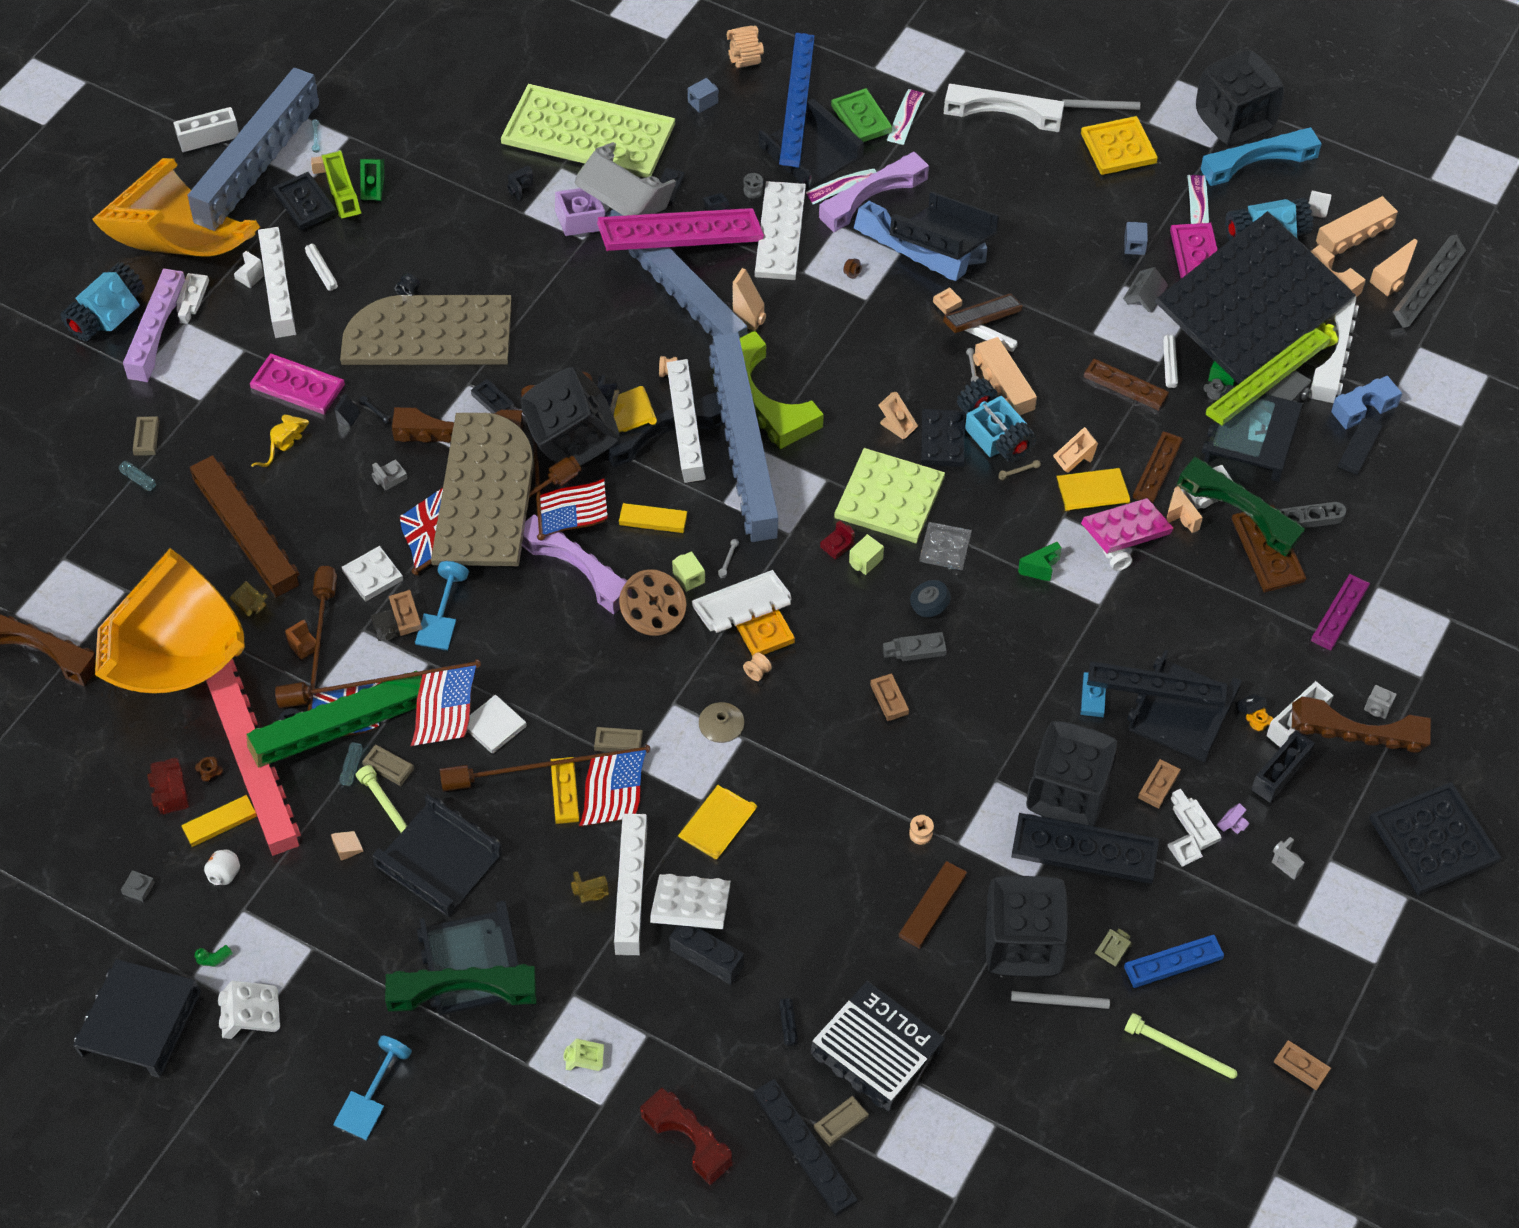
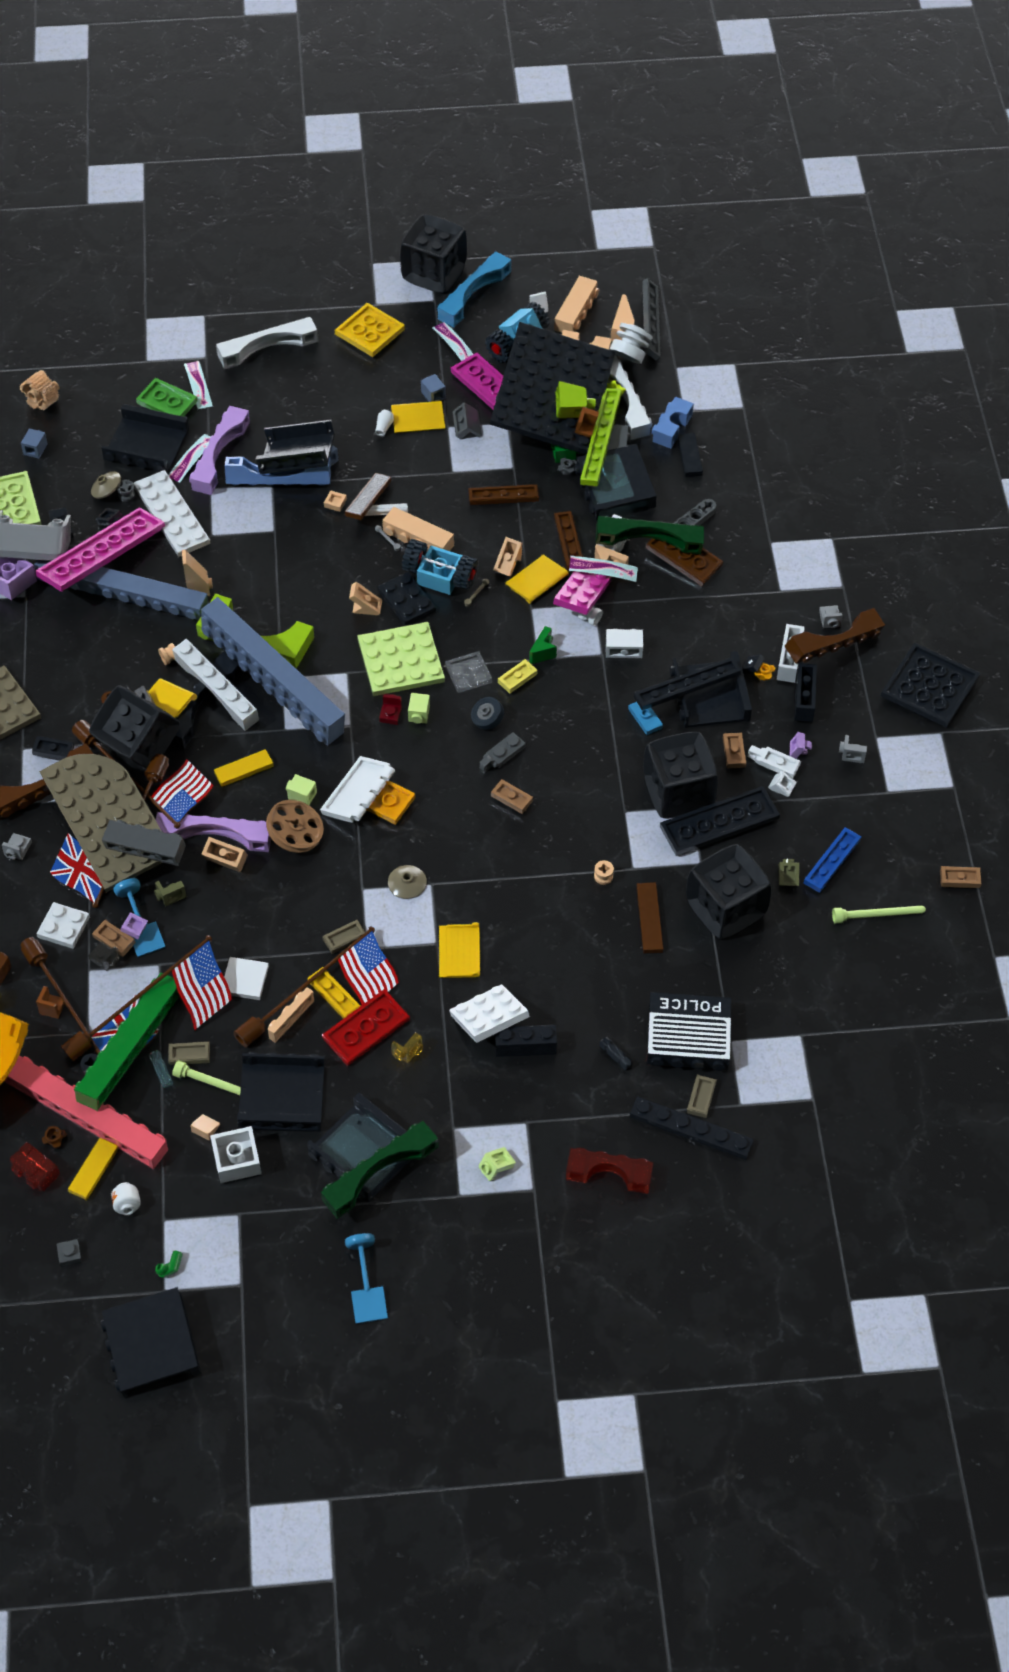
camera: 35 degrees left, 0 degrees up
white bracket [218,981,280,1039] -> none
white arch [614,814,647,955] -> none
light grey hinge [718,539,739,578] -> none
light nougat wheel [743,653,772,681] -> none
blue plate [779,33,815,167] -> none
reddish brown plate [843,258,862,279] -> none
light grey bar [1011,991,1110,1009] -> none
light grey bar [1062,99,1140,110] -> none
white axle [1163,335,1178,388] -> none
magenta tile [1311,574,1370,651] -> none
none -> dark tan dish [91,471,122,499]
none -> dark grey brick [102,820,186,866]
none -> lavender plate [121,912,148,939]
none -> olive bracket [154,881,187,907]
none -> light nougat brick [201,837,248,873]
none -> white brick [210,1126,261,1183]
none -> light nougat plate [268,987,314,1043]
none -> red tile [322,989,410,1066]
none -> white cone [375,410,394,436]
none -> yellow piece [391,401,445,433]
none -> light yellow plate [498,659,537,693]
none -> lime torso [555,381,596,418]
none -> sticker [569,556,638,582]
none -> dark orange panel [575,407,599,438]
none -> white brick [606,629,643,658]
none -> white wheel [609,323,653,364]

